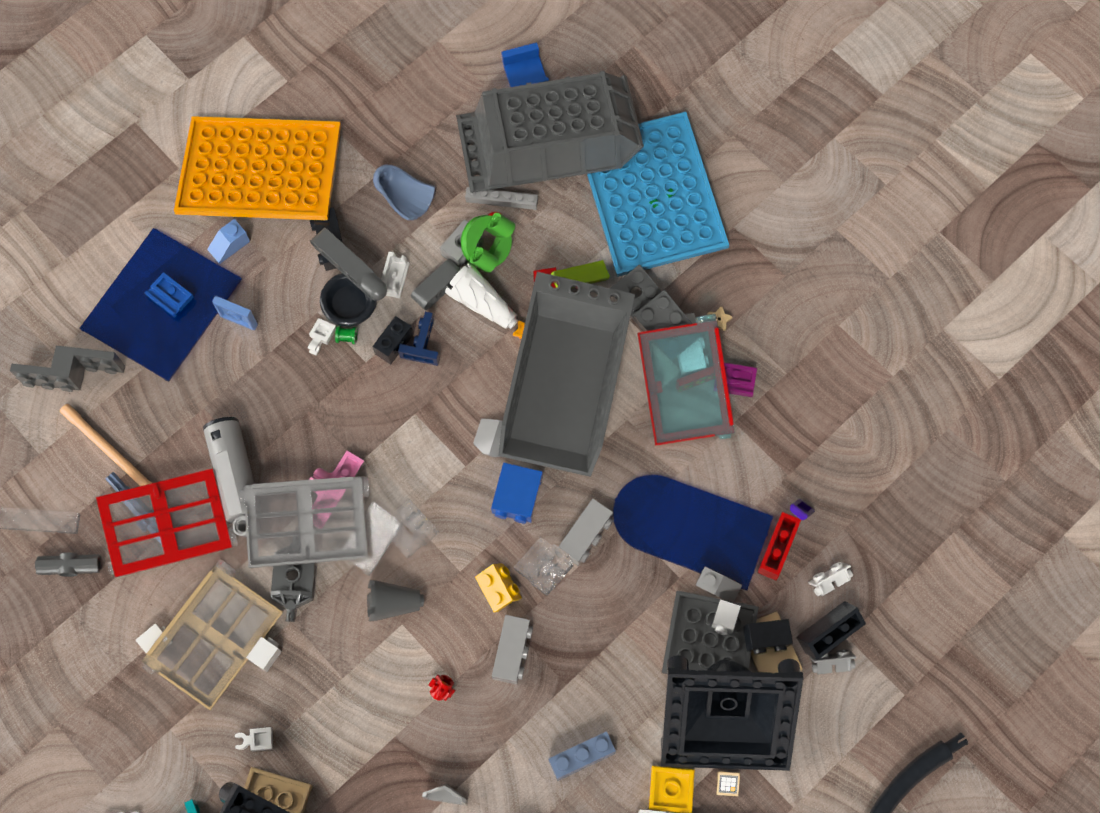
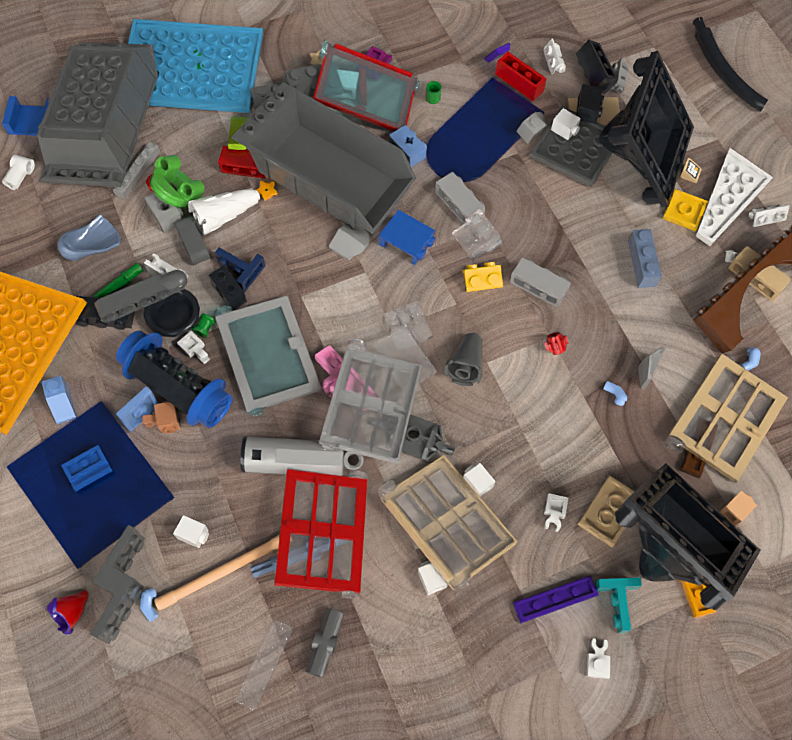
camera: 75 degrees left, 5 degrees down
none -> white piece [2,154,35,190]
none -> red hat [46,590,88,634]
none -> green axle [93,262,144,298]
none -> brick [116,330,233,428]
none -> light blue arm [139,588,158,622]
none -> nougat brick [142,402,181,434]
none -> white brick [173,515,209,548]
none -> clear light blue door [214,296,321,416]
none -> medium blue brick [389,125,427,167]
none -> green beam [426,81,442,104]
none -> dark purple tile [513,575,599,624]
none -> light blue arm [603,381,627,406]

